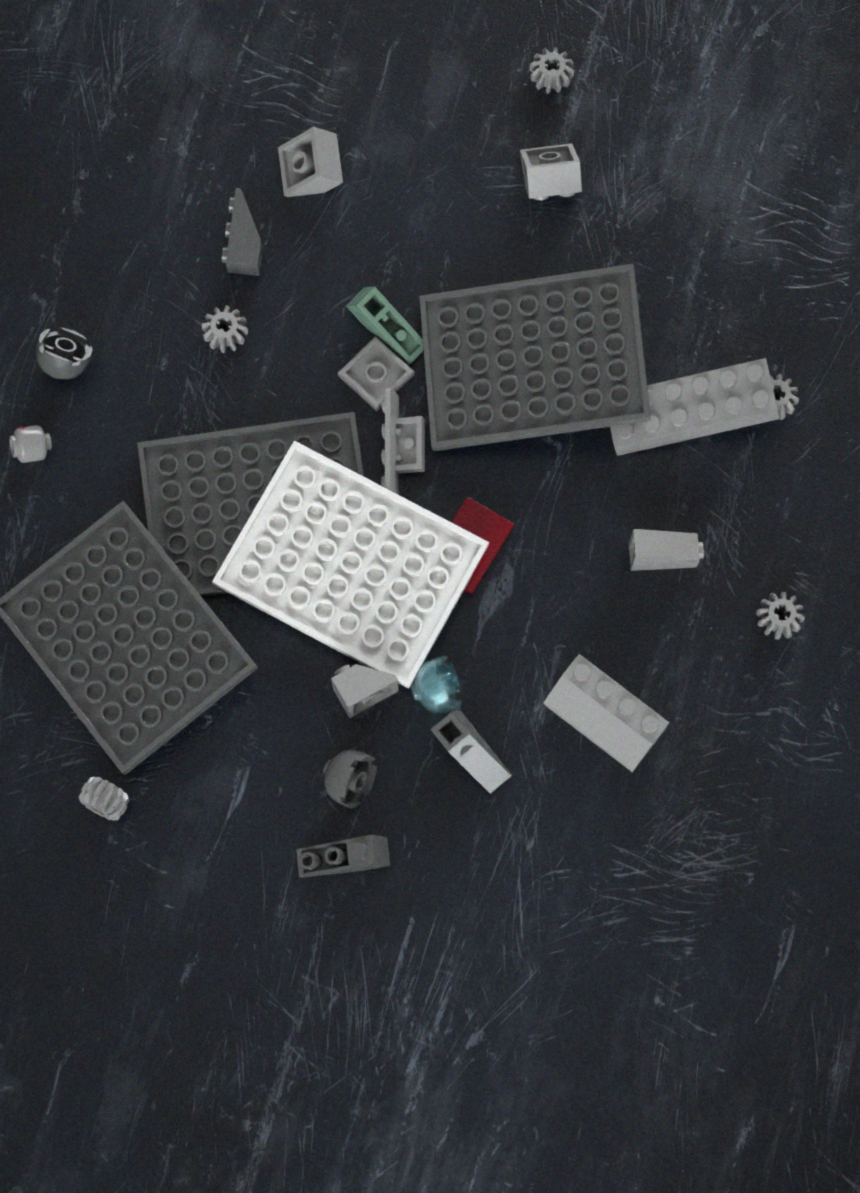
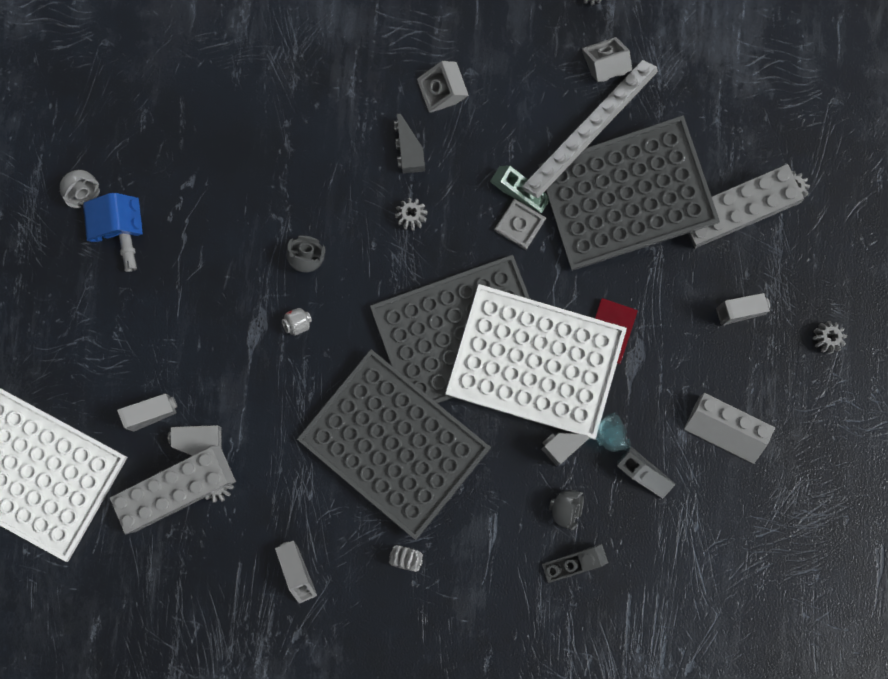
camera: 15 degrees left, 5 degrees up
light grey bracket [381,388,425,495] -> none
none -> light grey plate [522,60,658,199]

